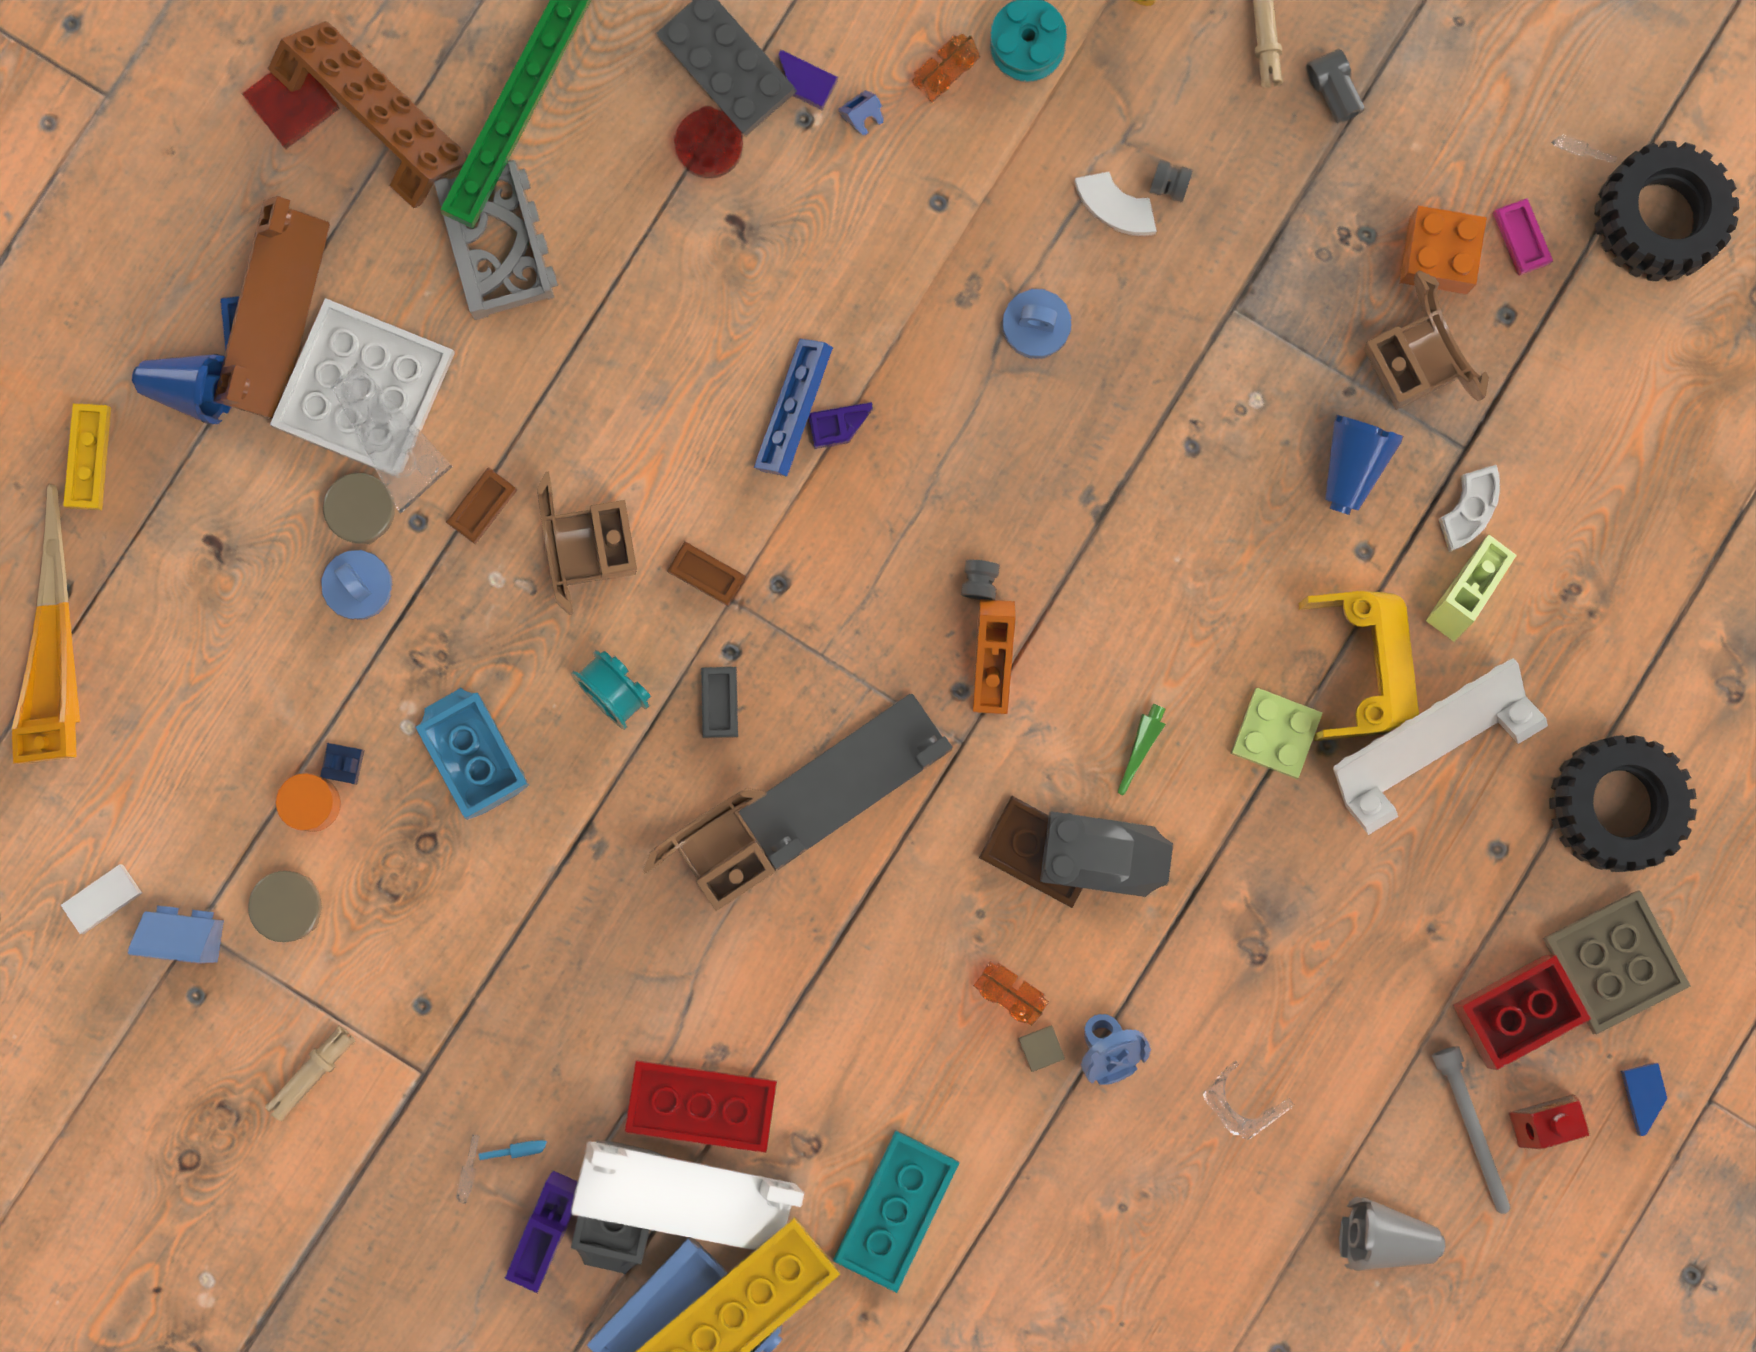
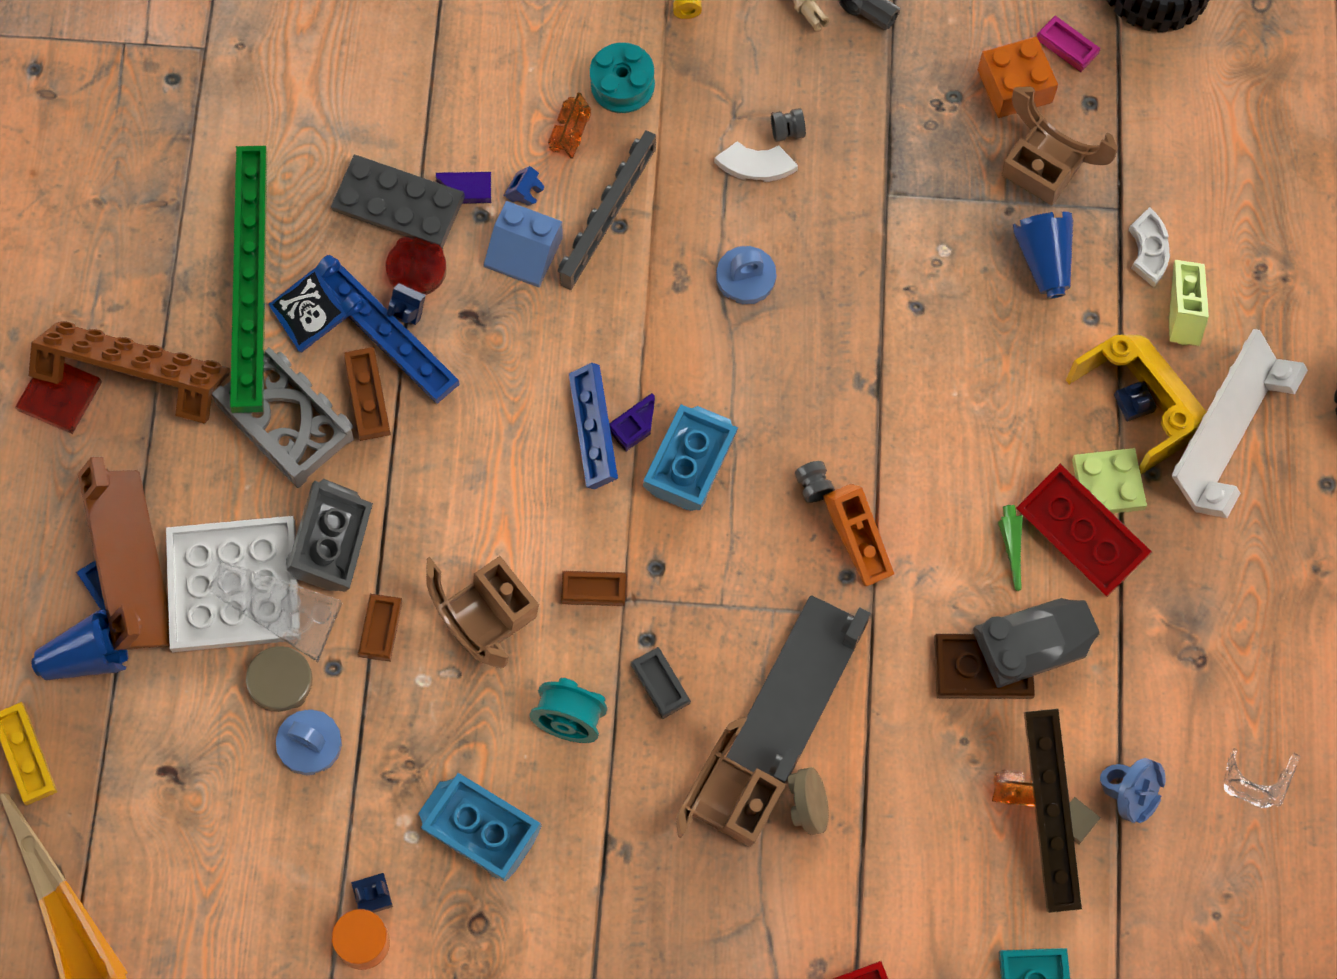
camera: 30 degrees left, 15 degrees down
none -> flag [268,255,367,353]
none -> dark grey slope [286,479,373,592]
none -> blue plate [324,265,460,404]
none -> dark orange plate [343,347,391,441]
none -> dark blue tile [387,283,426,325]
none -> medium blue slope [484,201,563,288]
none -> dark grey plate [558,130,656,290]
none -> dark azure slope [643,404,738,511]
none -> dark tan tile [788,767,829,835]
none -> red plate [1016,463,1152,597]
none -> dark brown plate [1024,708,1082,913]
none -> dark blue tile [1114,381,1157,422]

